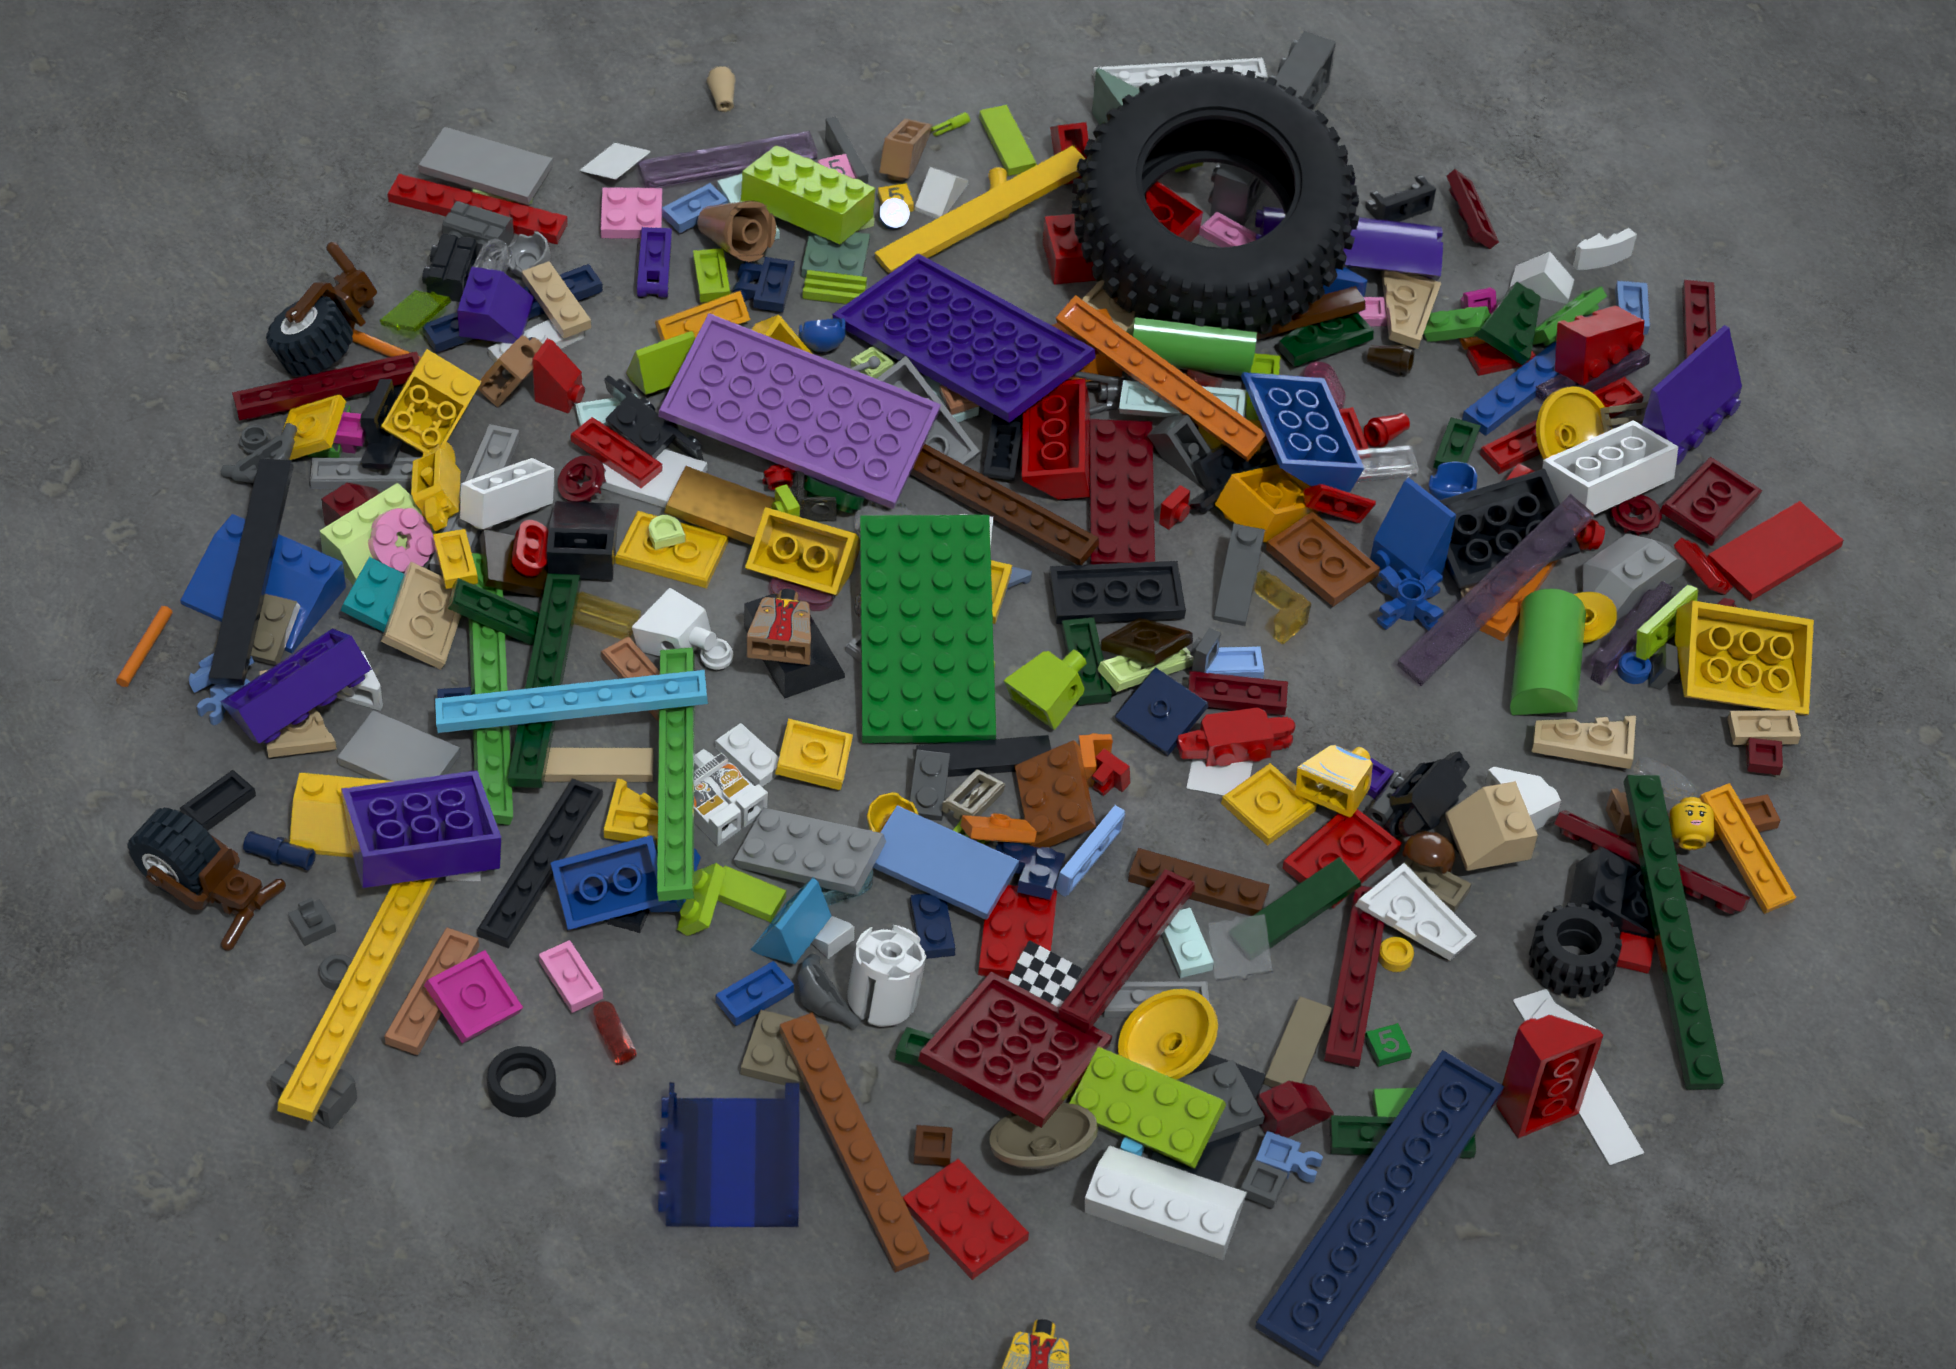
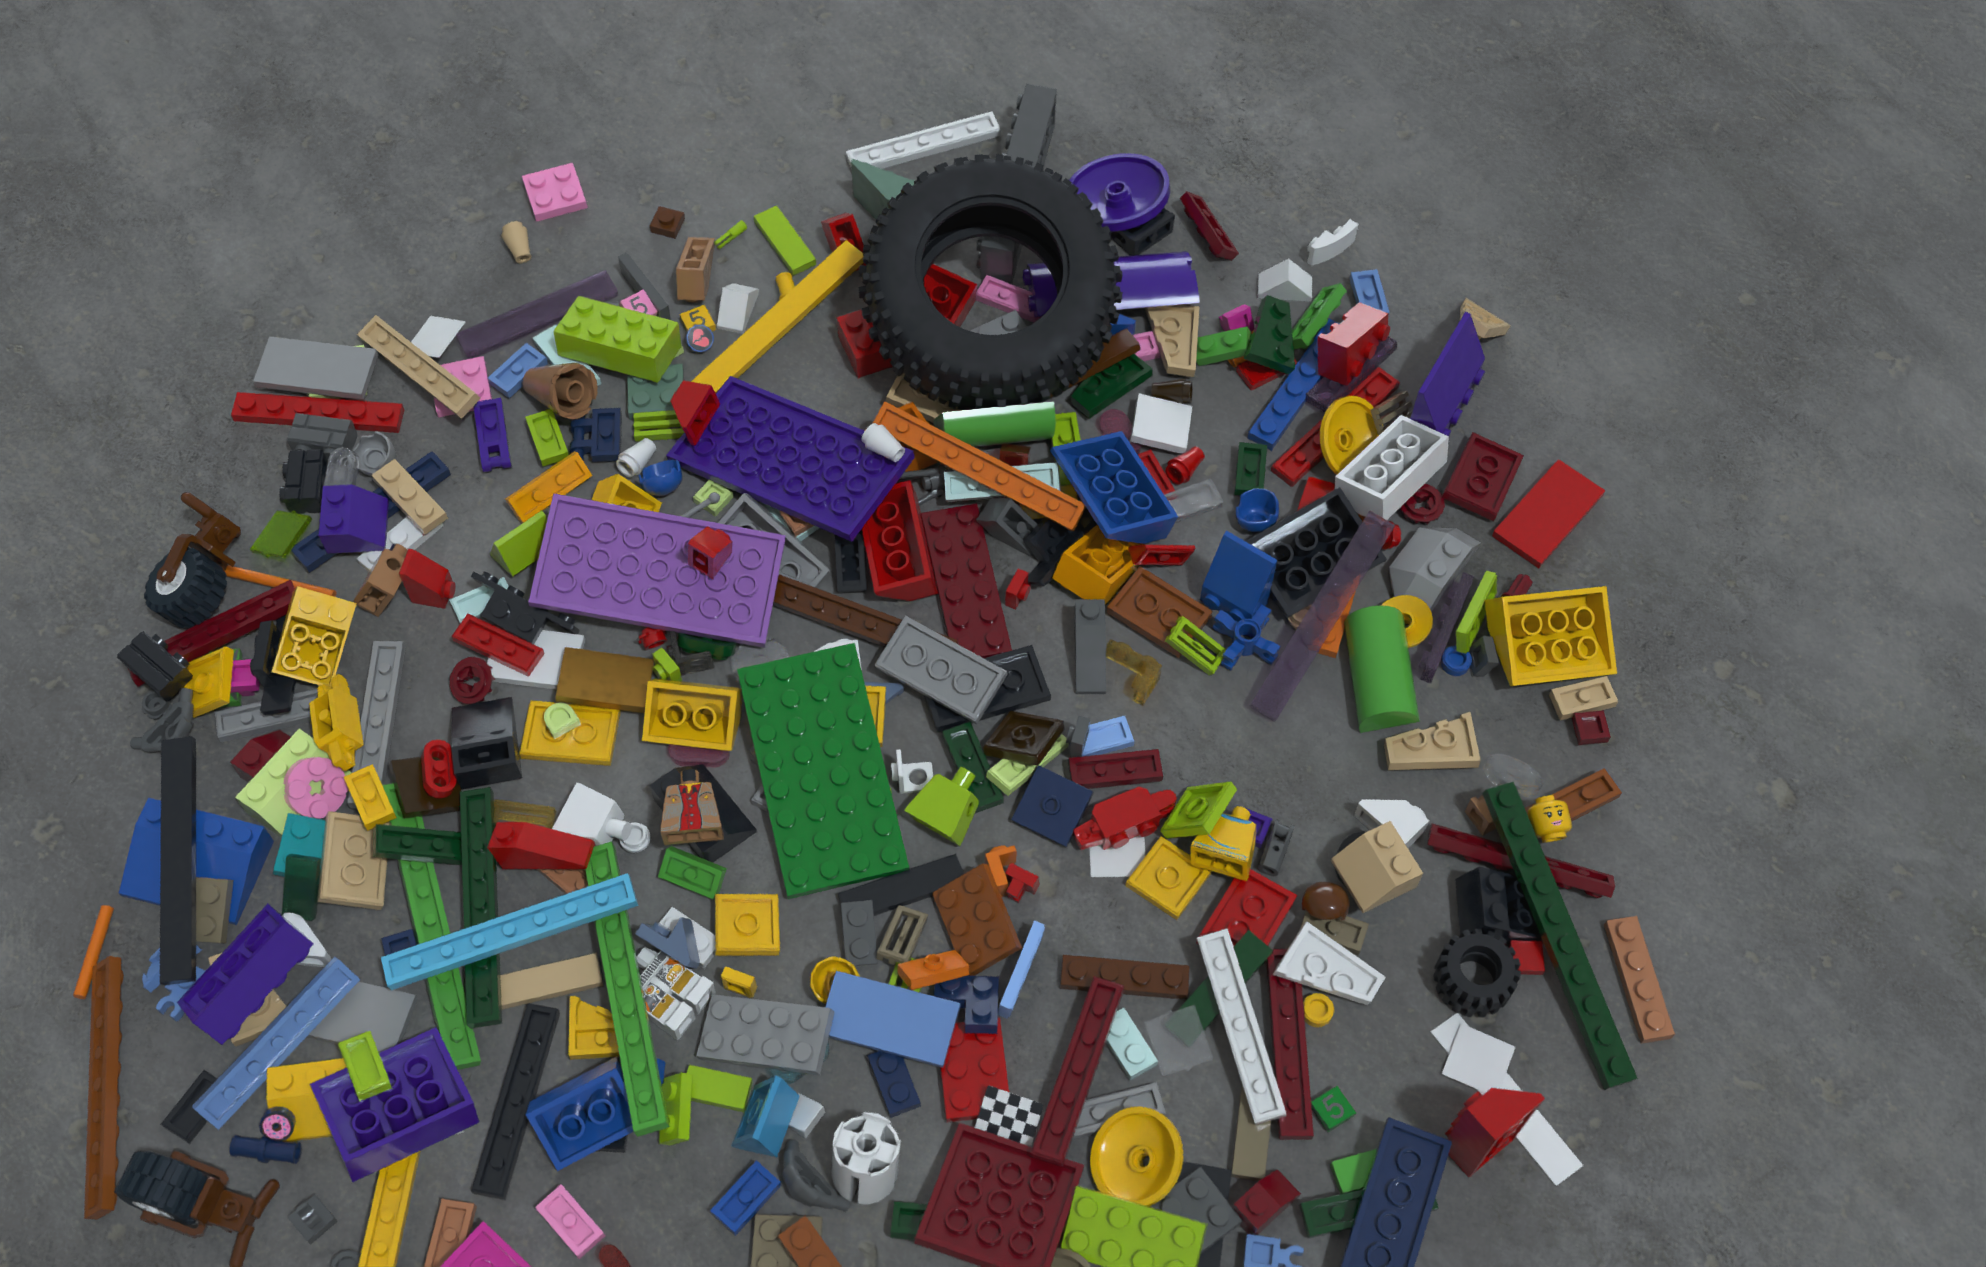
camera: 10 degrees left, 10 degrees up
white brick [460,458,554,530] -> none
black hinge [1384,751,1470,839] -> none
red tile [1674,537,1733,595] -> none
dark red plate [1682,279,1716,359] -> none
light orange tile [1699,783,1796,914] -> none
none -> dark orange plate [84,956,123,1220]
none -> black brick [117,631,193,702]
none -> medium blue plate [192,957,361,1130]
none -> tile [260,1106,296,1142]
none -> clear green tile [282,853,321,921]
none -> lime tile [338,1031,392,1102]
none -> tan plate [357,315,481,419]
none -> red slope [487,822,595,869]
none -> bright pink plate [522,163,587,222]
none -> white cone [616,438,656,478]
none -> sand blue slope [635,917,700,969]
none -> reddish brown plate [650,206,685,239]
none -> bright green plate [658,846,727,900]
none -> red slope [671,380,720,446]
none -> red slope [688,526,733,579]
none -> yellow tile [721,966,757,998]
none -> white cone [862,423,905,462]
none -> light grey tile [874,615,1008,724]
none -> white bracket [891,749,933,794]
none -> dark purple dish [1069,153,1171,232]
none -> white tile [1130,394,1192,454]
none -> lime tile [1160,782,1237,838]
none -> lime tile [1165,616,1226,676]
none -> white tile [1197,929,1287,1125]
none -> tan wing [1460,298,1511,340]
none -> nougat plate [1604,916,1675,1044]

